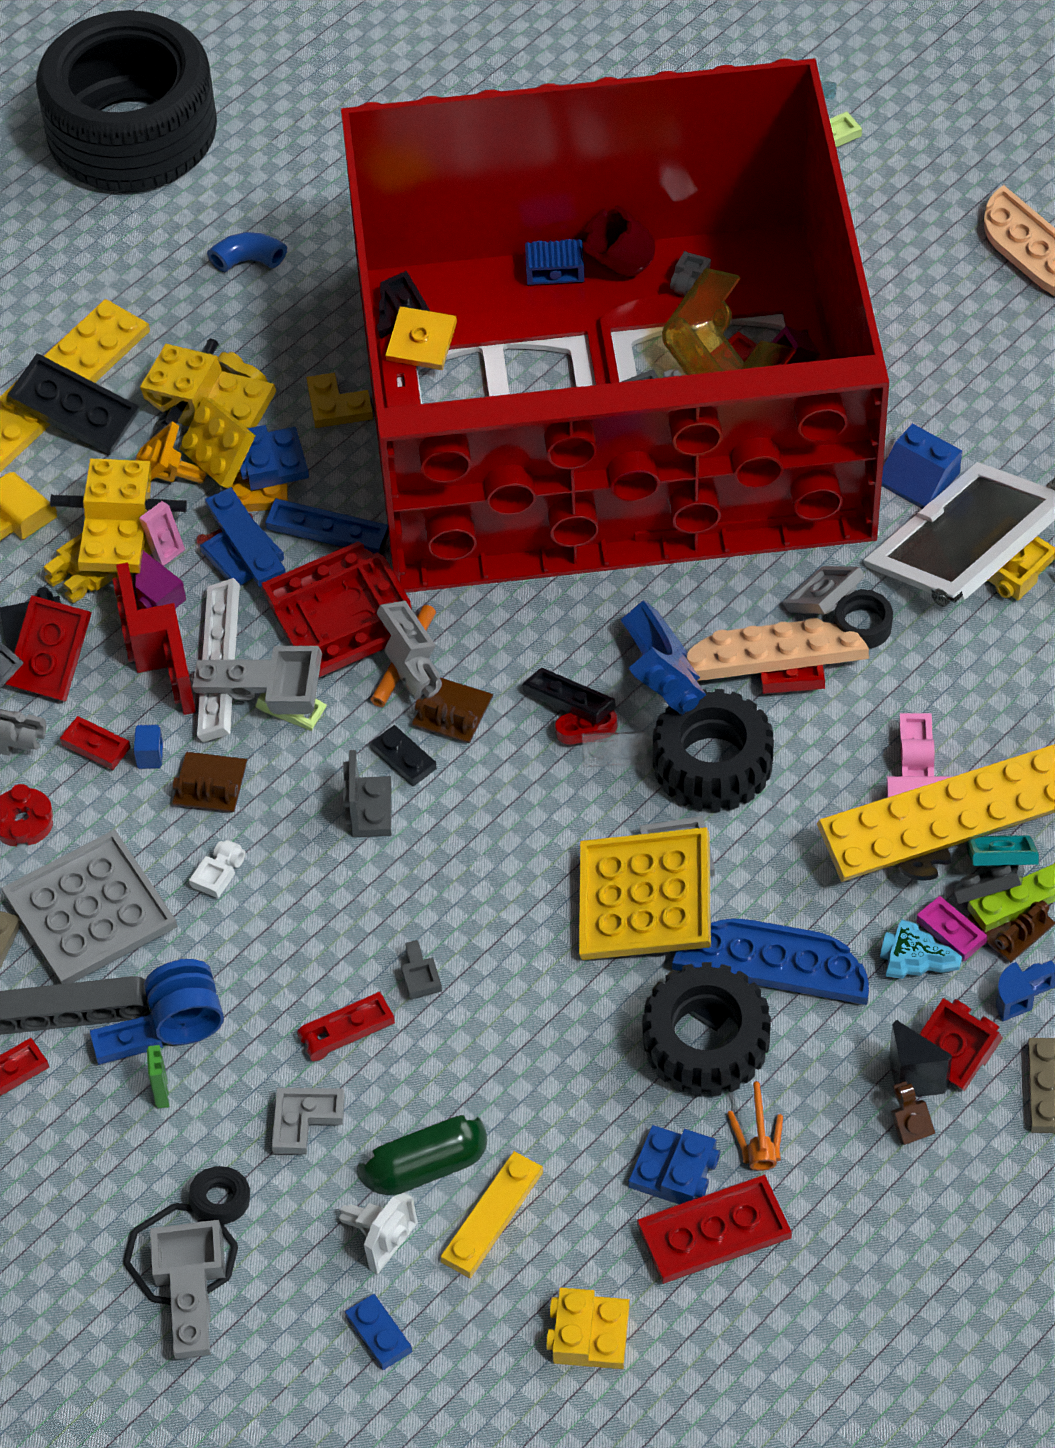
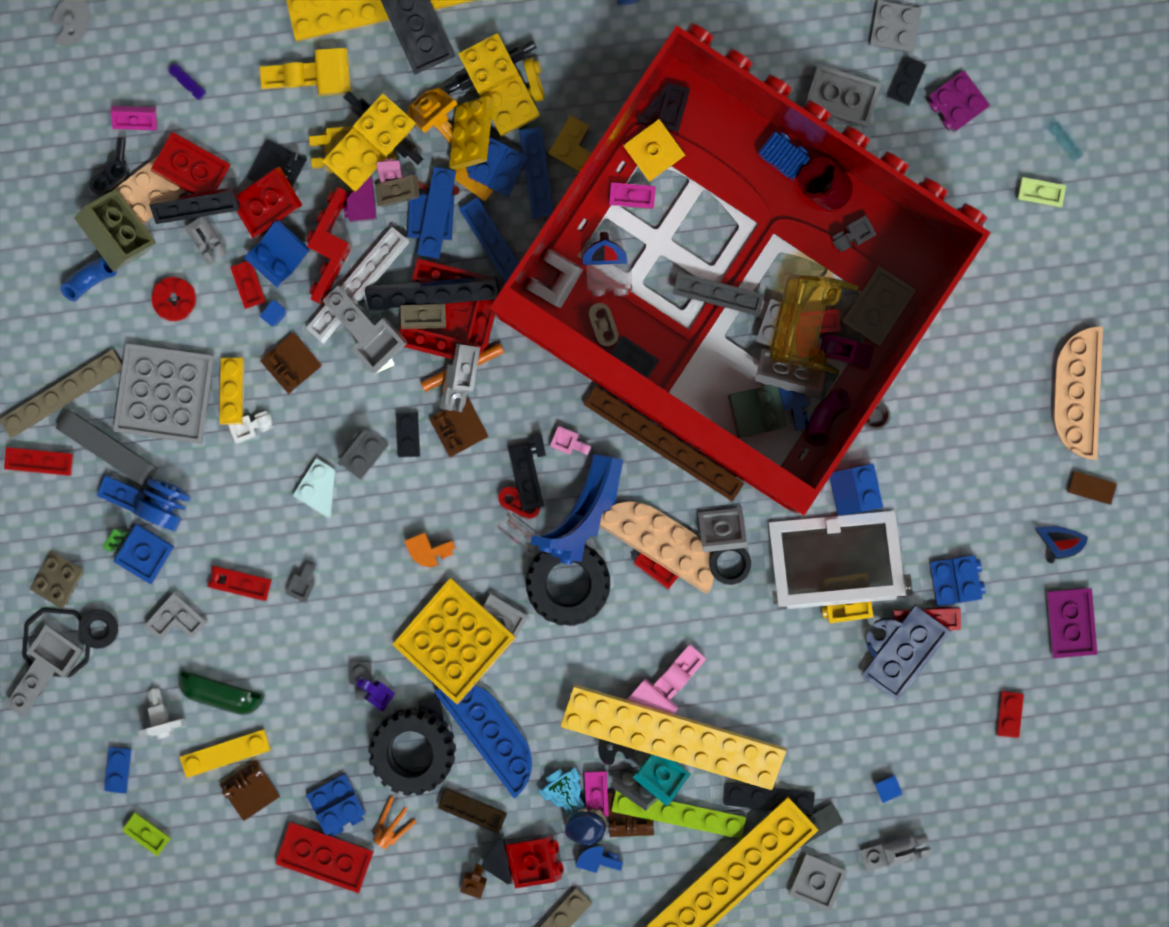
camera: 35 degrees right, 35 degrees up
yellow plate [547,1287,630,1369] -> none
none -> dark tan hinge [30,550,84,609]
none -> blue plate [113,523,175,584]
none -> lime plate [122,812,172,857]
none -> yellow plate [219,357,244,425]
none -> reddish brown hinge [219,760,281,821]
none -> blue bracket [244,220,310,288]
none -> light aqua wing [293,458,336,518]
none -> dark grey plate [349,662,372,700]
none -> dark purple plate [355,677,395,712]
none -> black plate [365,276,500,310]
none -> dark tan plate [375,175,420,208]
none -> dark tan plate [400,304,446,329]
none -> orange brick [404,532,456,567]
none -> dark brown plate [438,787,507,834]
none -> blue plate [520,127,554,219]
none -> black plate [530,434,546,458]
none -> bright pink plate [550,426,591,455]
none -> dark blue hair [563,807,608,846]
none -> reddish brown plate [583,386,745,502]
none -> dark pink plate [609,182,656,209]
none -> dark tan plate [842,266,916,346]

